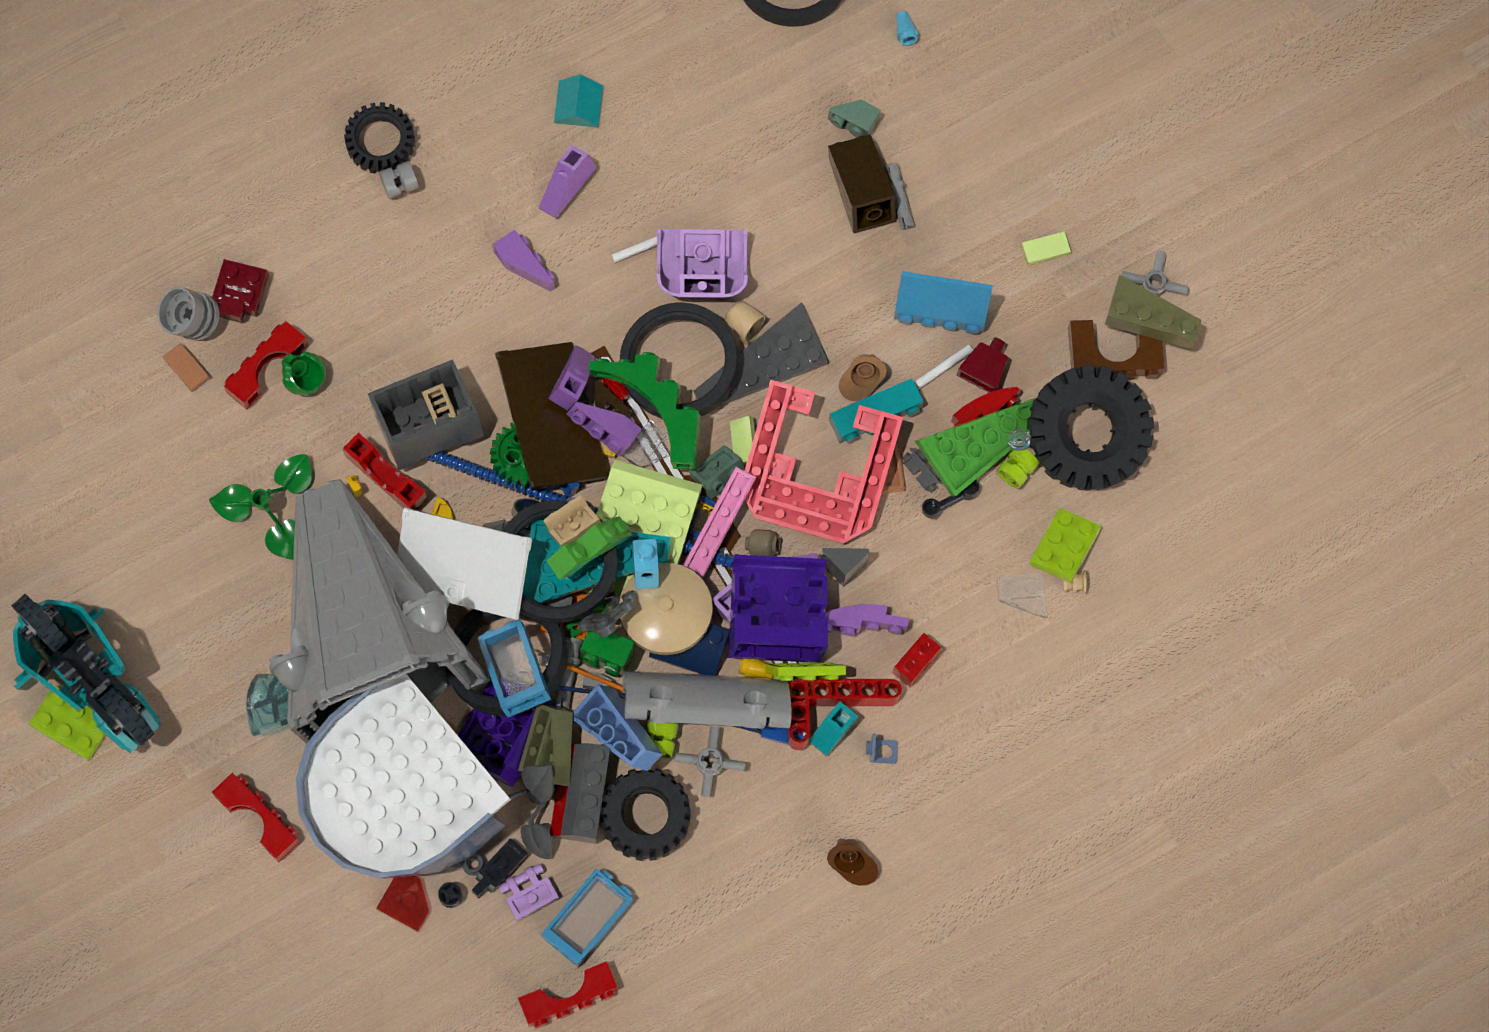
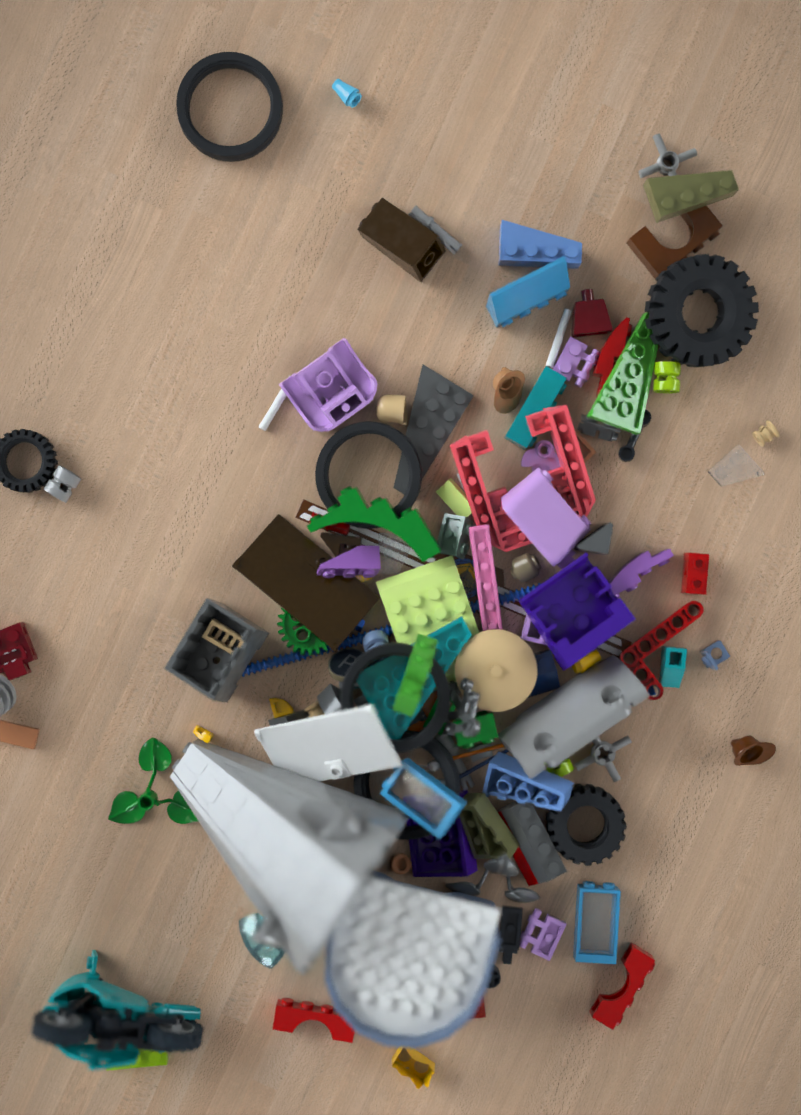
camera: 35 degrees left, 15 degrees up
red arch [224,320,308,410] -> none
green hair [281,351,327,396] -> none
red arch [343,432,427,510] -> none
medium lavender slope [493,230,555,291] -> none
medium lavender slope [539,145,597,218] -> none
tan bracket [544,495,601,547] -> none
medium lavender slope [548,345,595,411] -> none
teal slope [554,74,603,128] -> none
medium azure torso [632,539,659,590] -> none
lime plate [766,662,846,681] -> none
sand green slope [828,100,881,137] -> none
clear tile [1008,429,1031,451] -> none
yellowish green tile [1021,232,1071,265] -> none
lime plate [1030,508,1101,583] -> none
none -> yellow piece [392,1047,435,1089]
none -> medium blue wedge [498,220,582,269]
none -> lavender windscreen [501,467,591,566]
none -> lavender plate [521,440,561,472]
none -> lavender plate [552,336,600,388]

